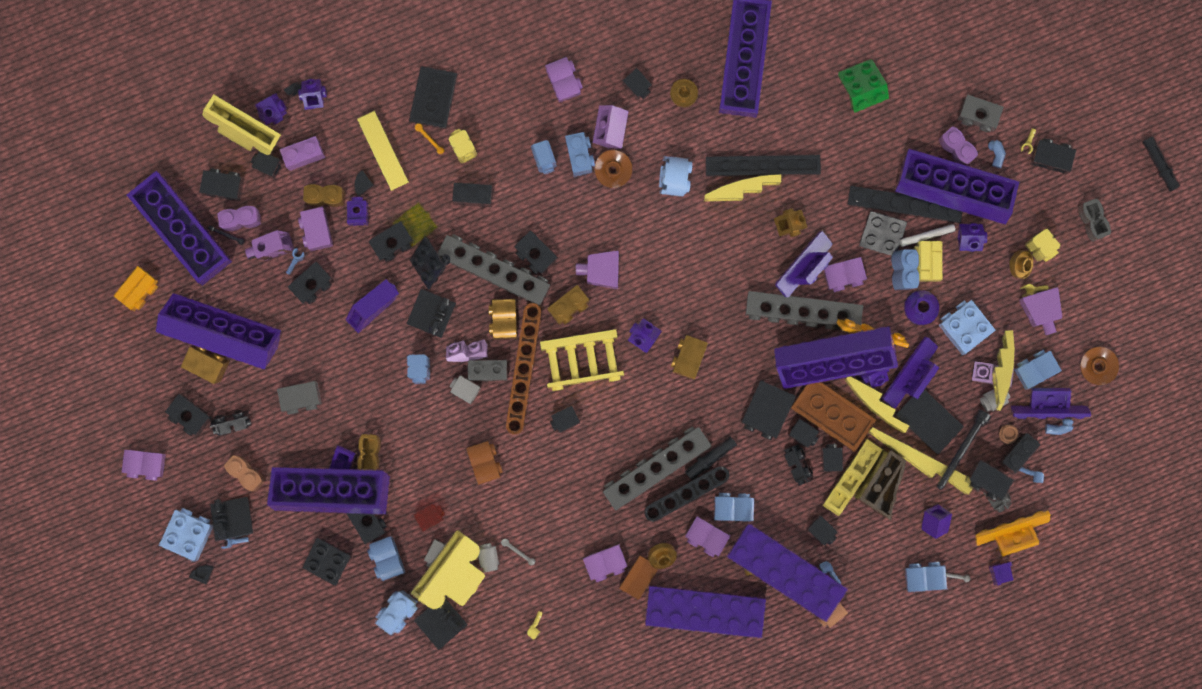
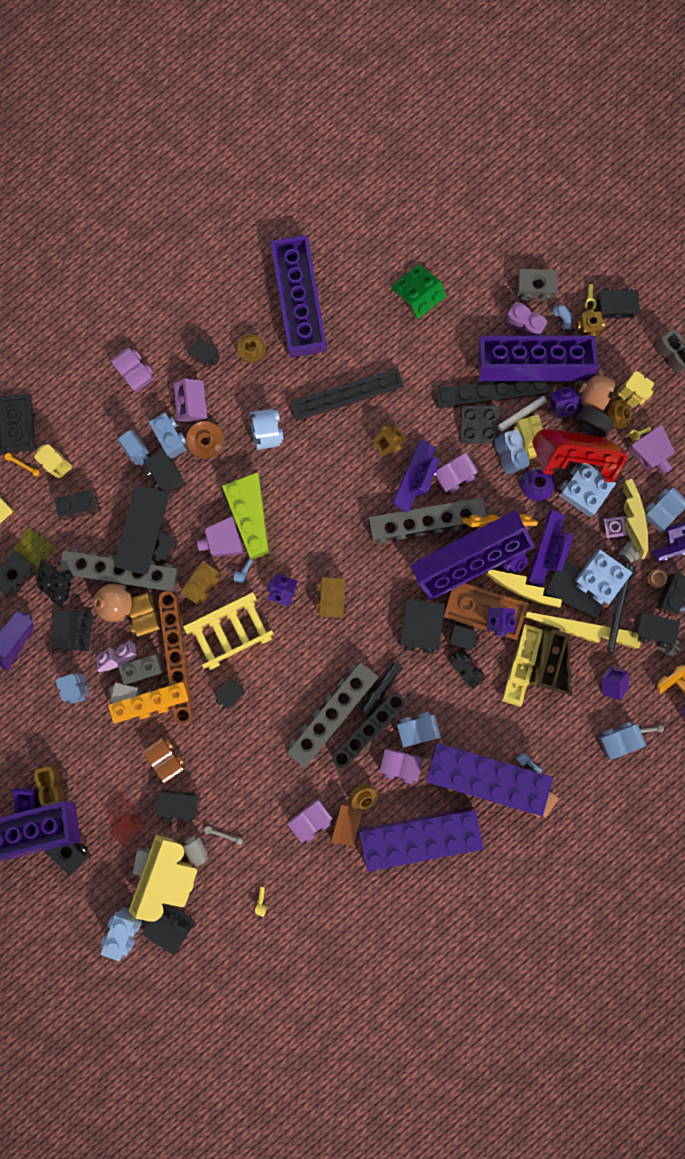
camera: 20 degrees left, 0 degrees up
black hinge [302,537,352,586] -> none
medium blue brick [367,536,406,581] -> none
light yellow slope [704,175,781,201] -> none
black brick [806,516,838,546] -> none
black brick [821,444,843,472] -> none
none -> nougat cylinder [93,584,132,622]
none -> light orange bracket [109,682,189,723]
none -> black piece [114,486,169,575]
none -> black brick [143,449,186,495]
none -> black brick [156,790,200,823]
none -> lime wedge [222,472,270,559]
none -> medium blue hand [234,558,253,583]
none -> dark purple brick [486,608,516,636]
none -> red windscreen [532,429,627,483]
none -> black tyre [575,406,614,438]
none -> light blue brick [575,549,632,604]
none -> pearl gold brick [576,310,605,338]
none -> nougat cylinder [579,375,615,412]

